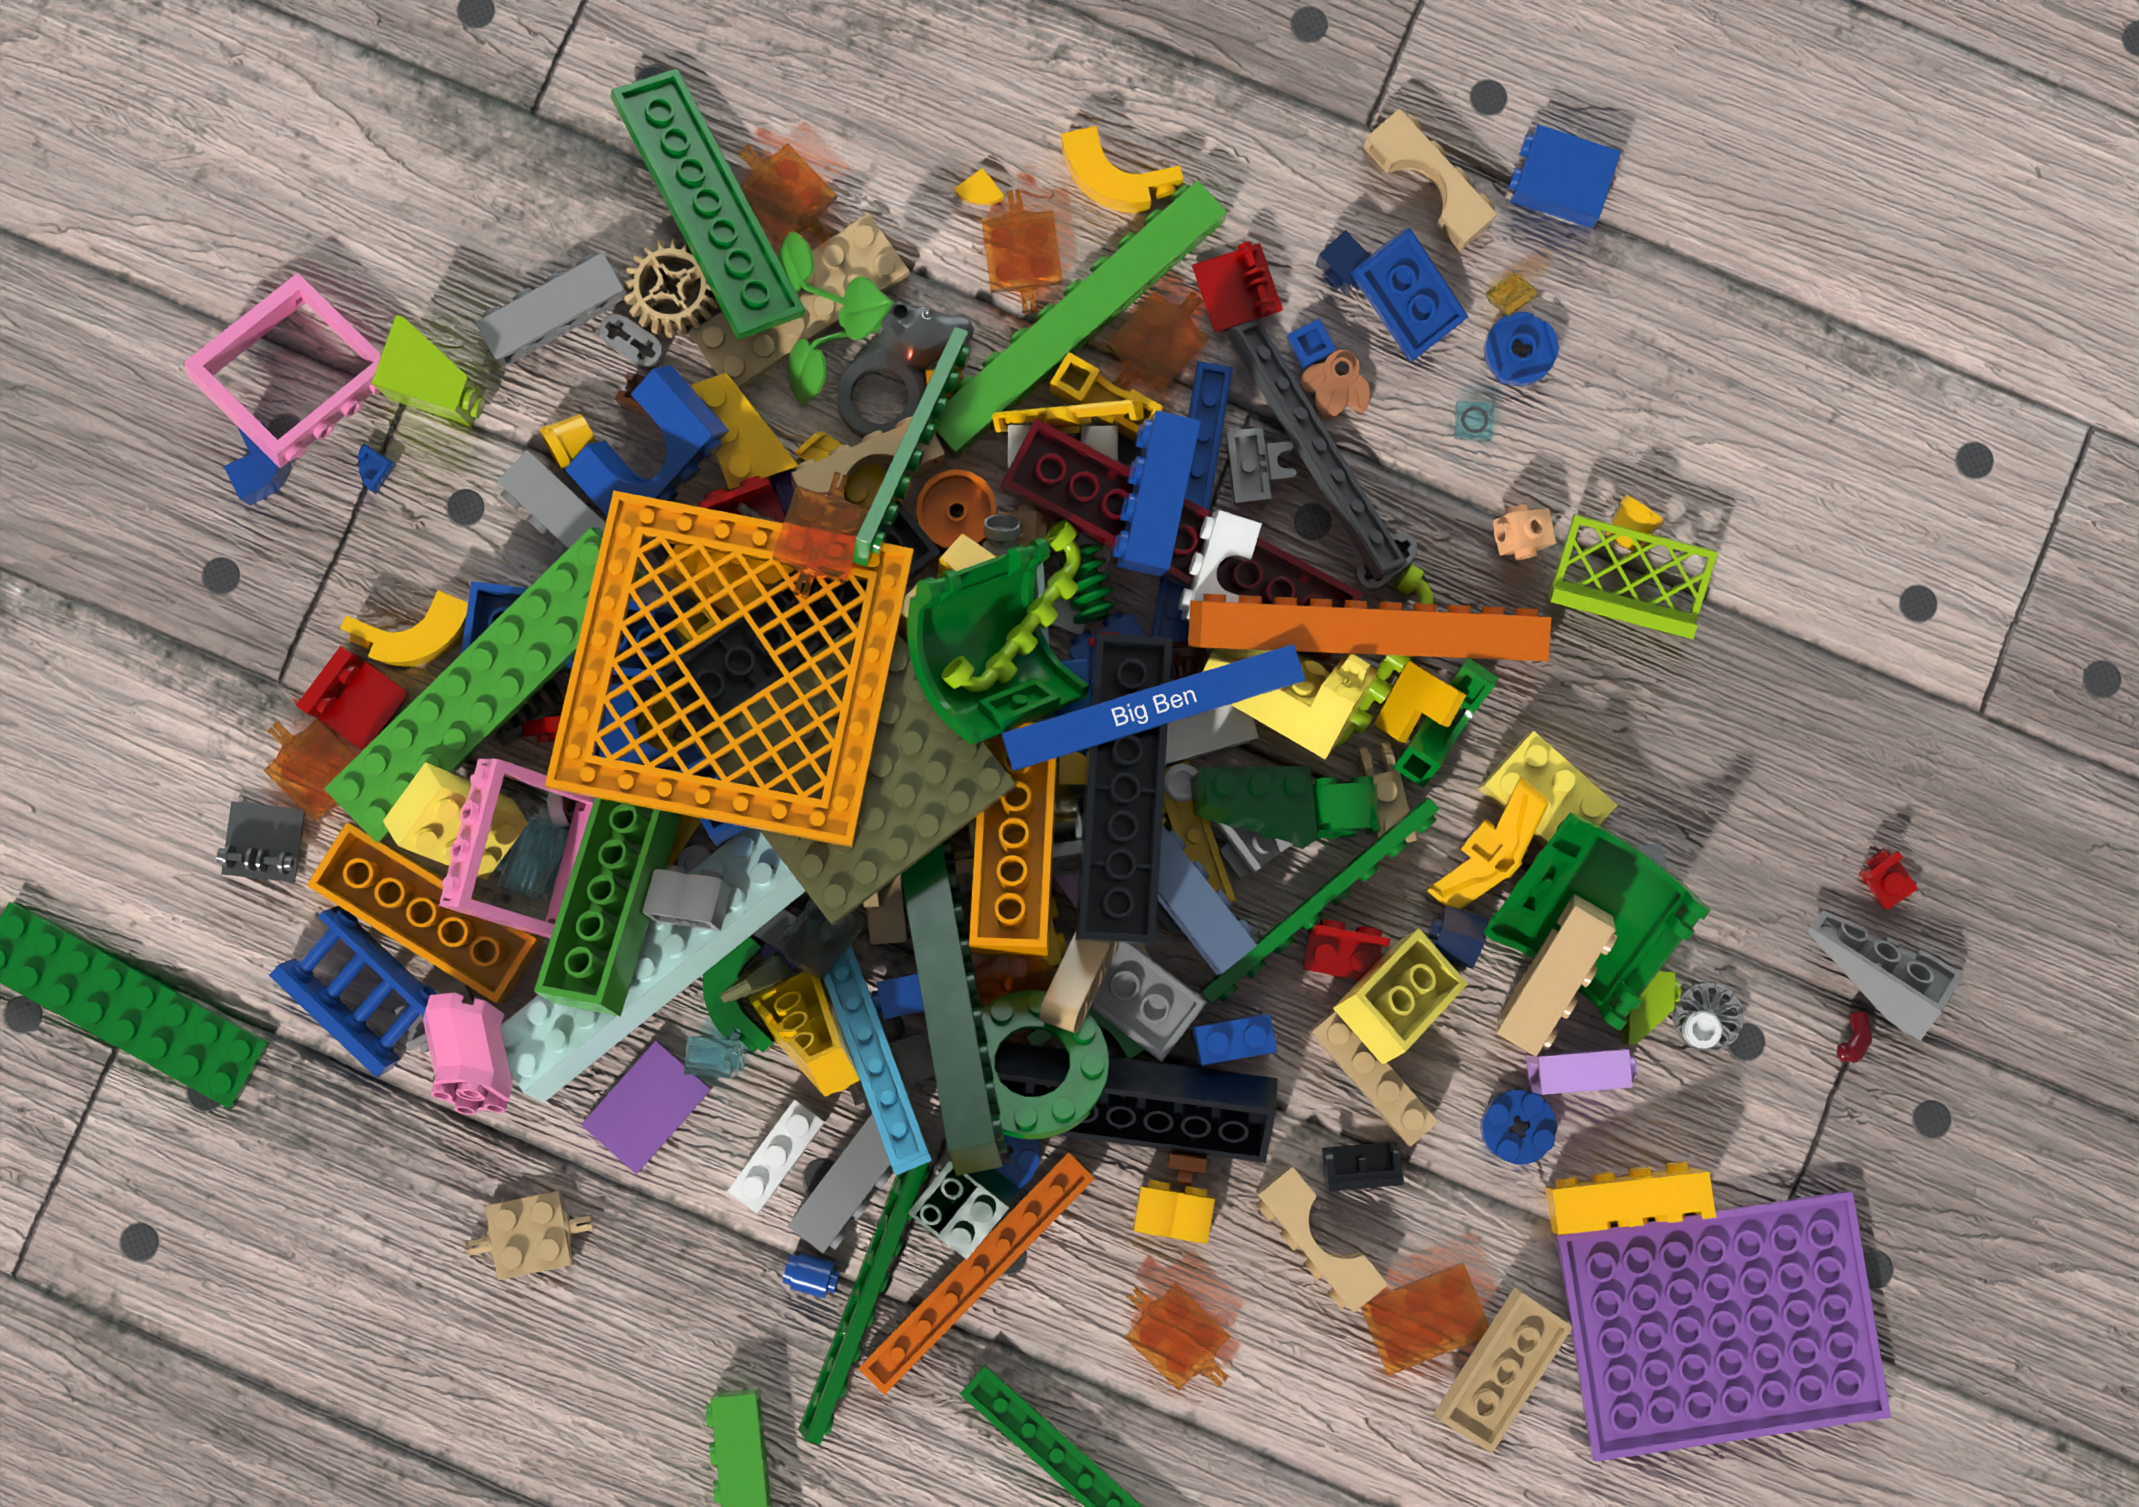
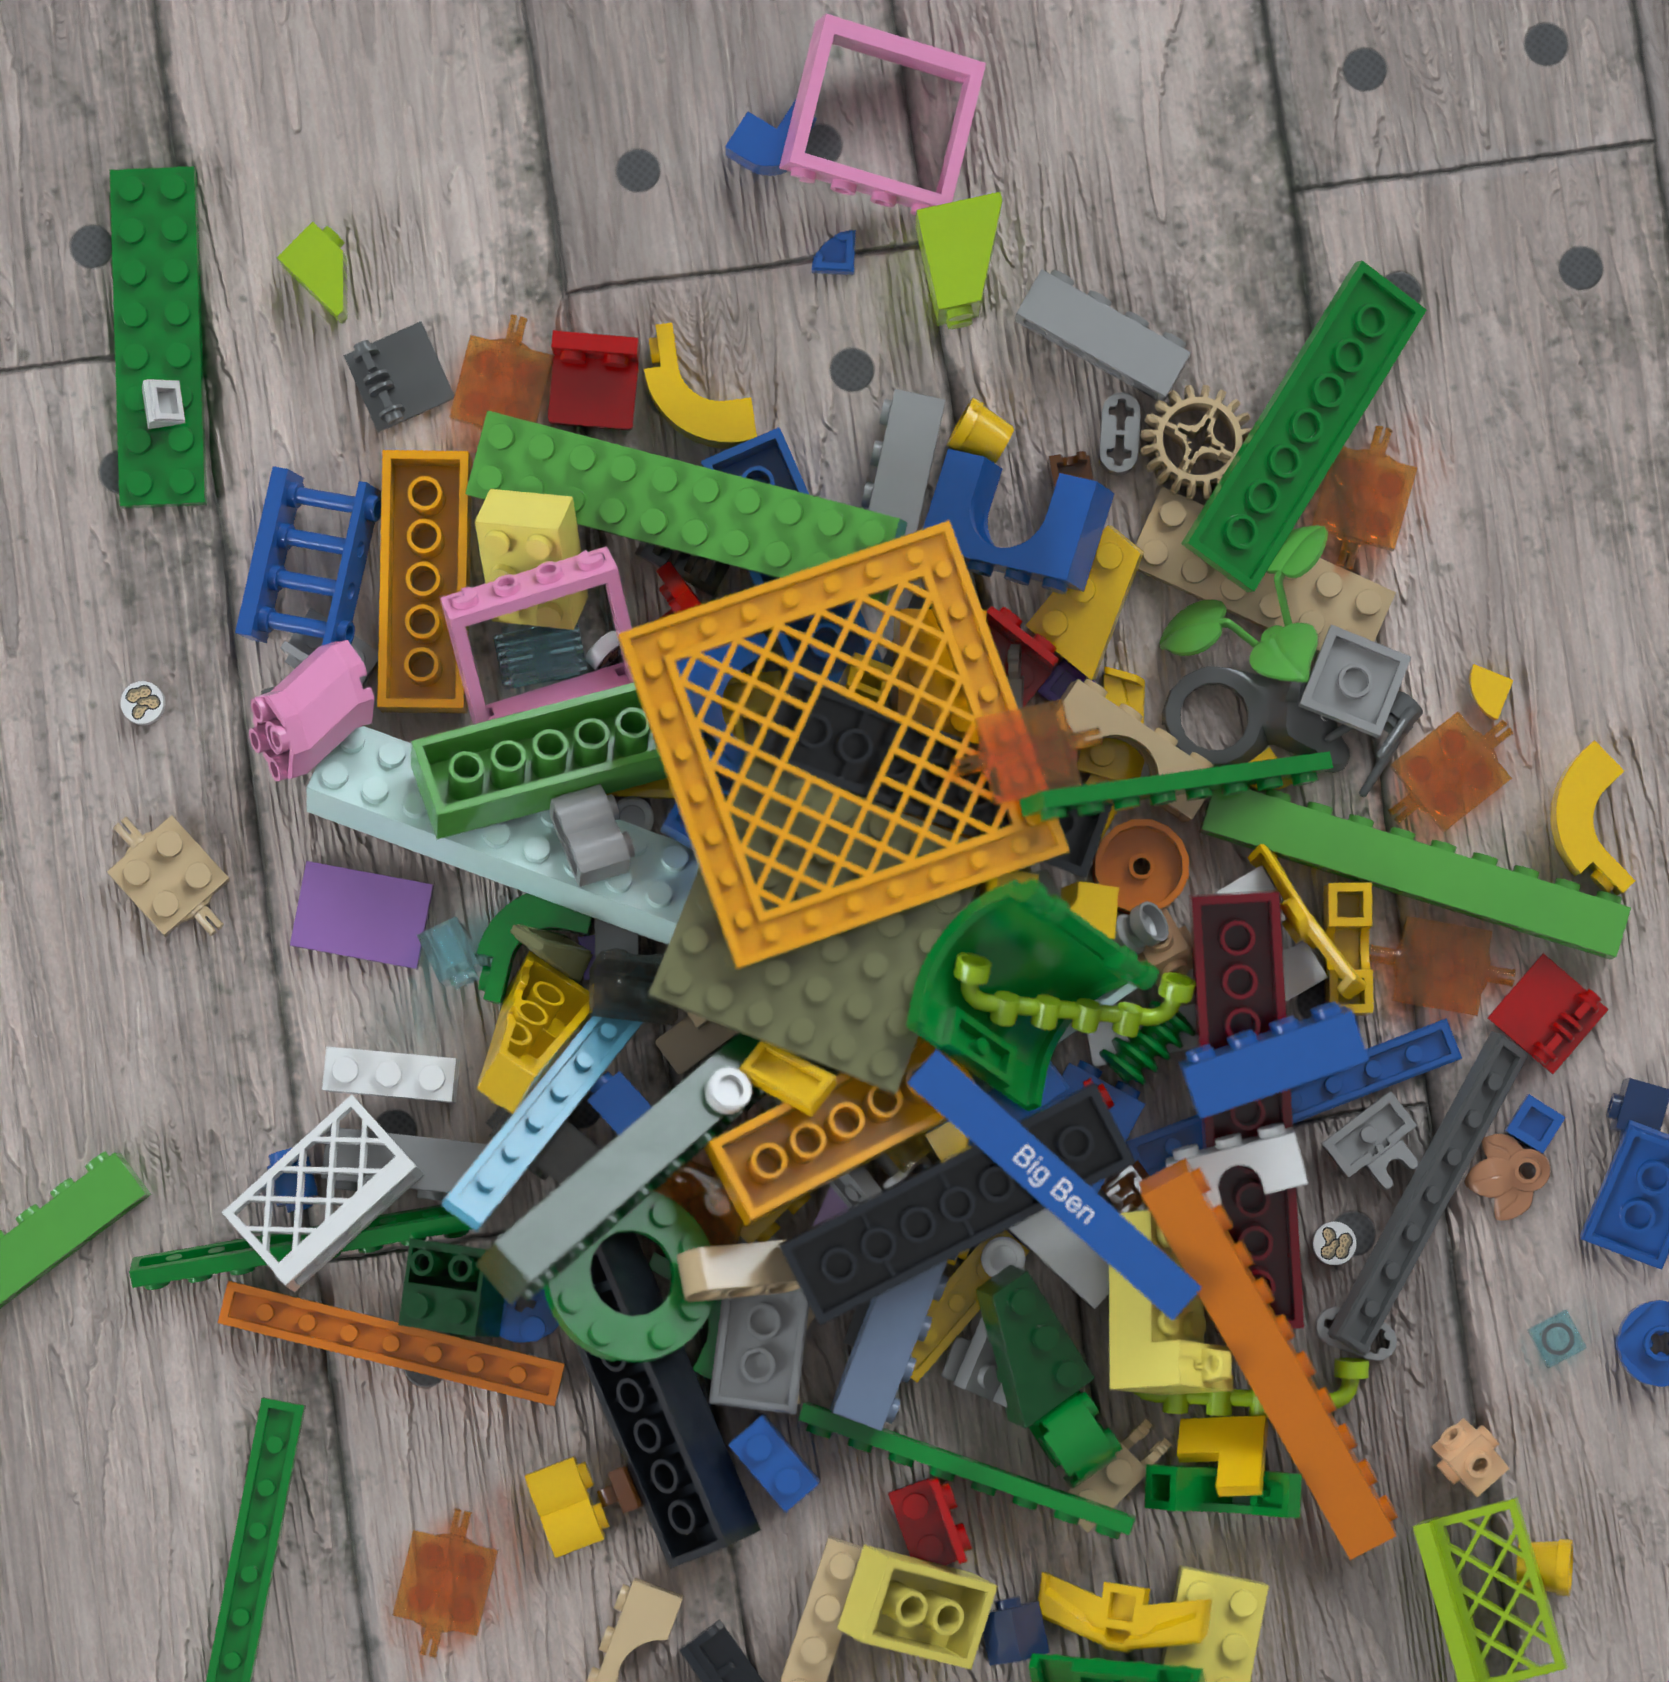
camera: 65 degrees right, 0 degrees up
none -> tile [121,681,166,725]
none -> white slope [142,379,185,429]
none -> white fence [222,1094,424,1292]
none -> lime slope [277,221,348,324]
none -> white tile [705,1067,751,1114]
none -> yellow tile [738,1041,837,1117]
none -> light grey plate [1298,625,1411,738]
none -> tile [1312,1222,1356,1265]
none -> dark grey plant [1325,691,1423,797]

